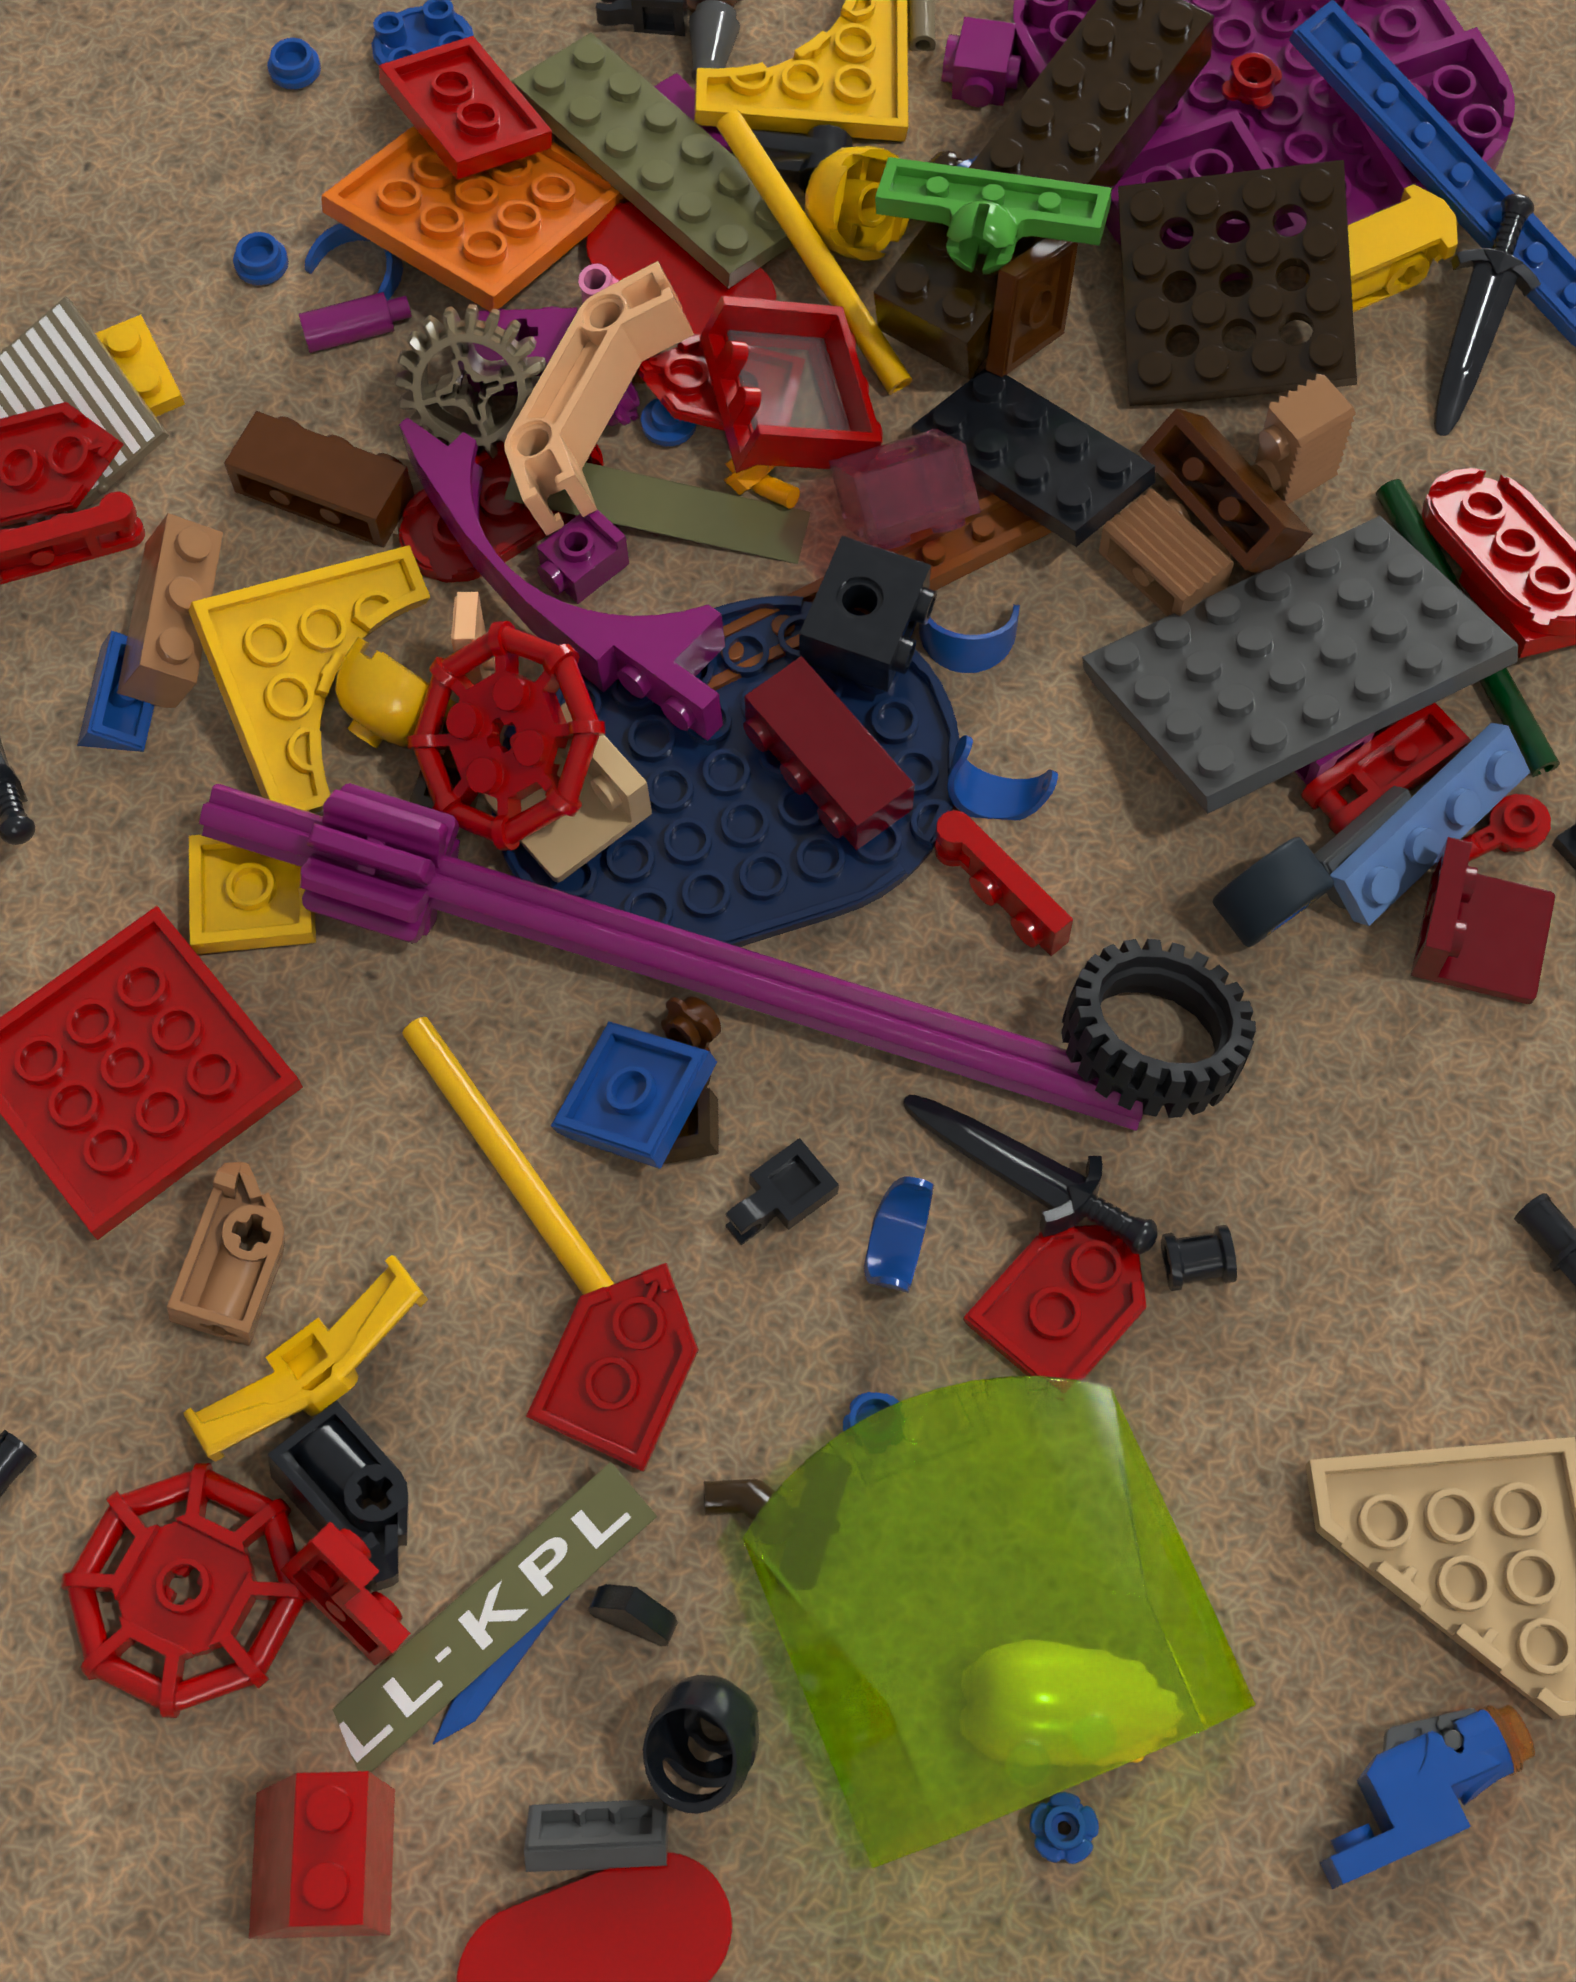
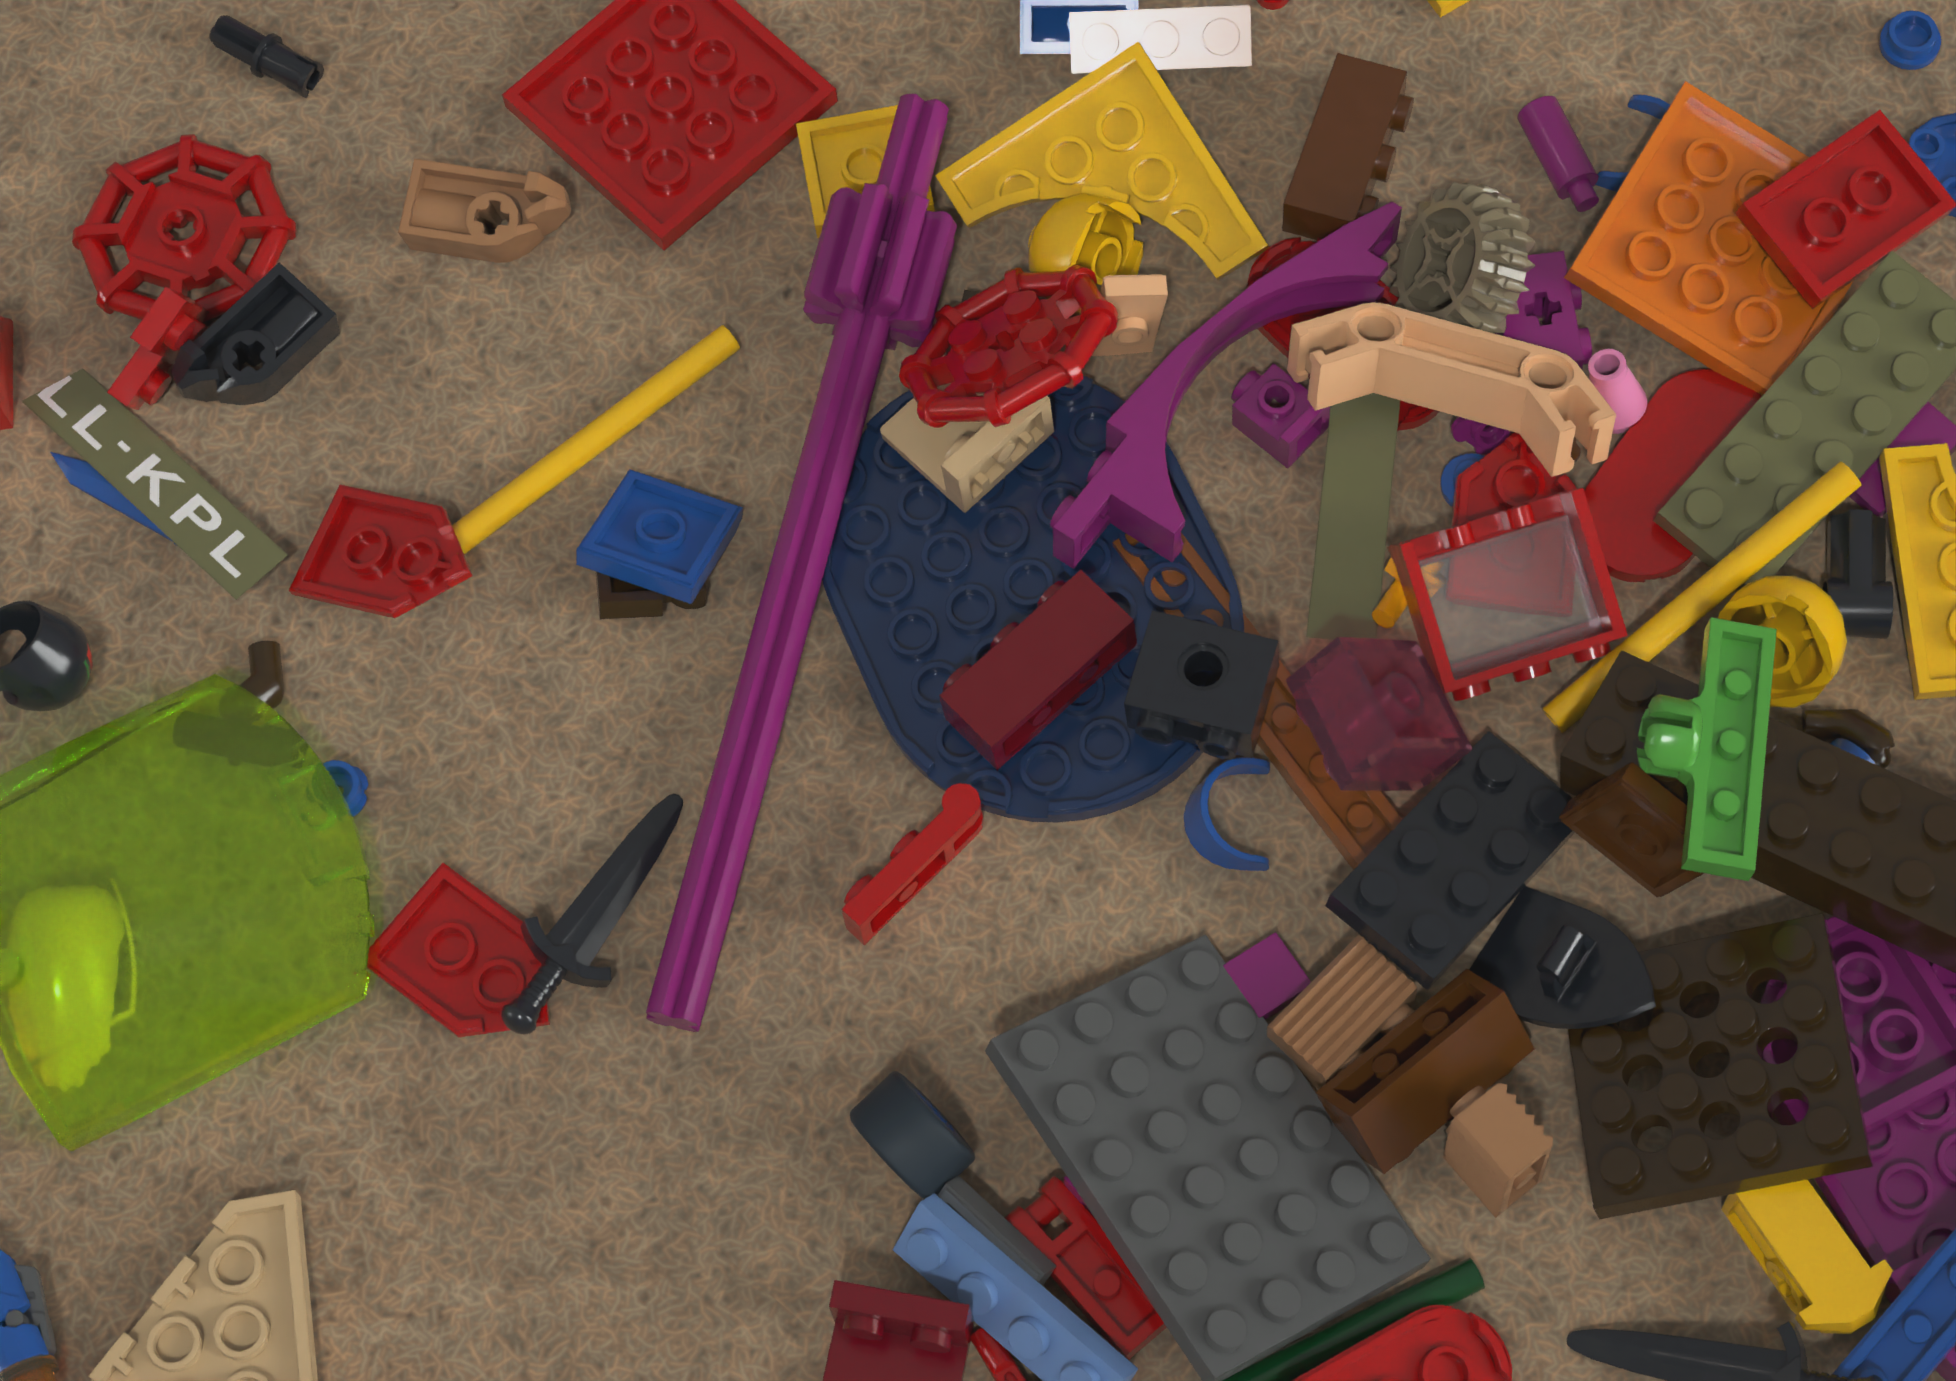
camera: 90 degrees right, 0 degrees up
yellow plate [183,1255,428,1462] -> none
blue plate [233,232,289,285] -> none
black tile [588,1584,678,1646] -> none
reddish brown plate [661,996,721,1053] -> none
black plate [726,1138,839,1245] -> none
blue helmet [864,1176,934,1293] -> none
blue helmet [947,735,1058,821] -> none
black tyre [1061,939,1256,1118] -> none
black bush [1161,1225,1237,1291] -> none
none -> magenta tile [1223,932,1311,1020]
none -> black shield [1469,886,1656,1029]

